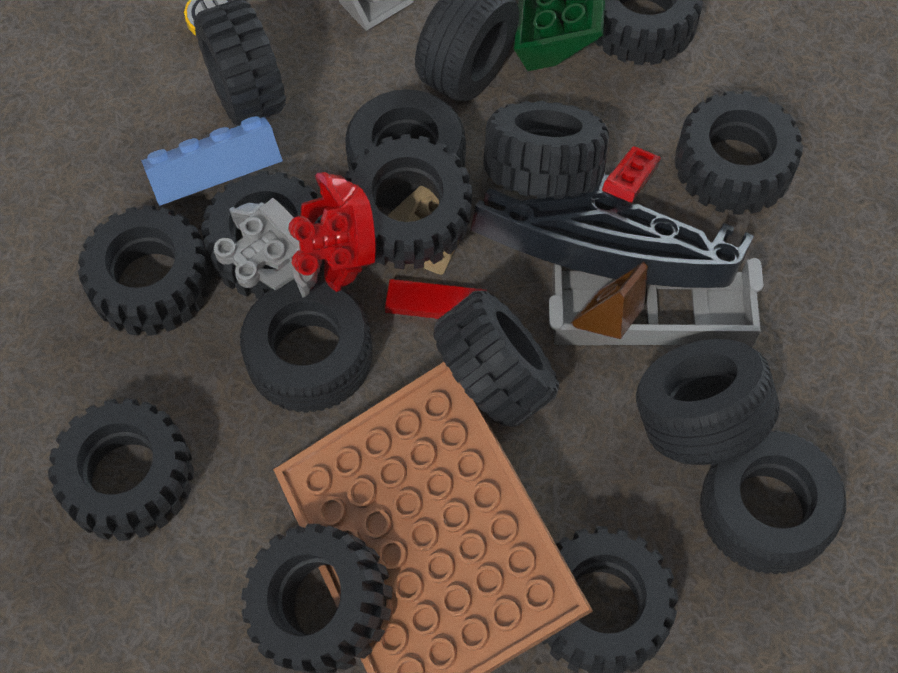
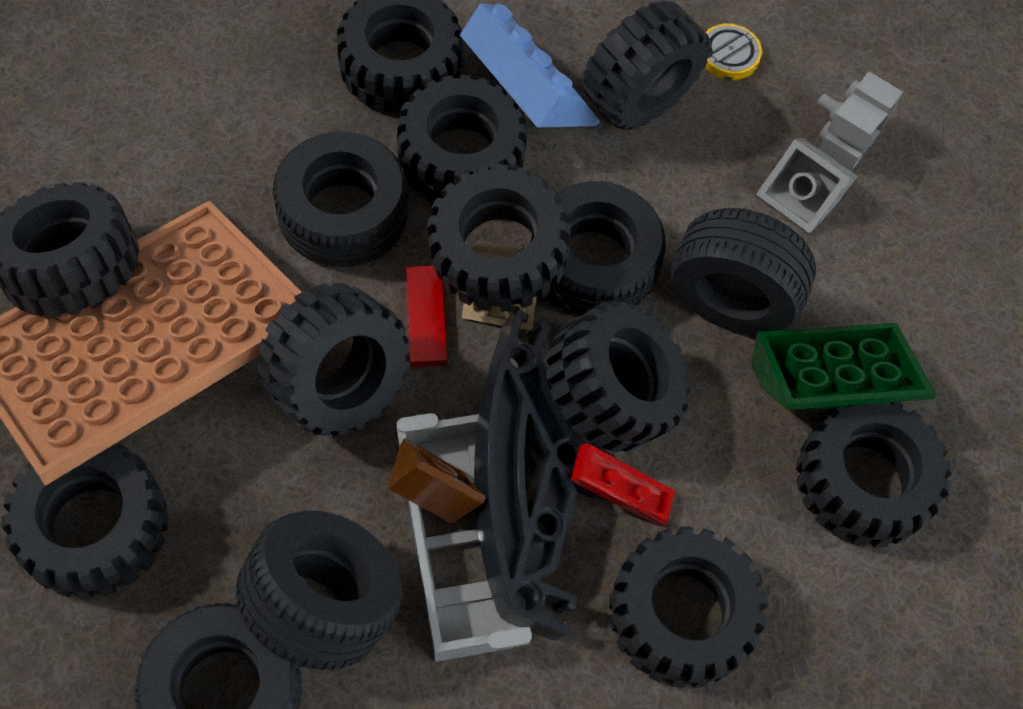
camera: 70 degrees right, 0 degrees up
black tyre [48,398,194,541] -> none
light grey piece [214,198,322,297] -> none
red piece [288,172,376,292] -> none

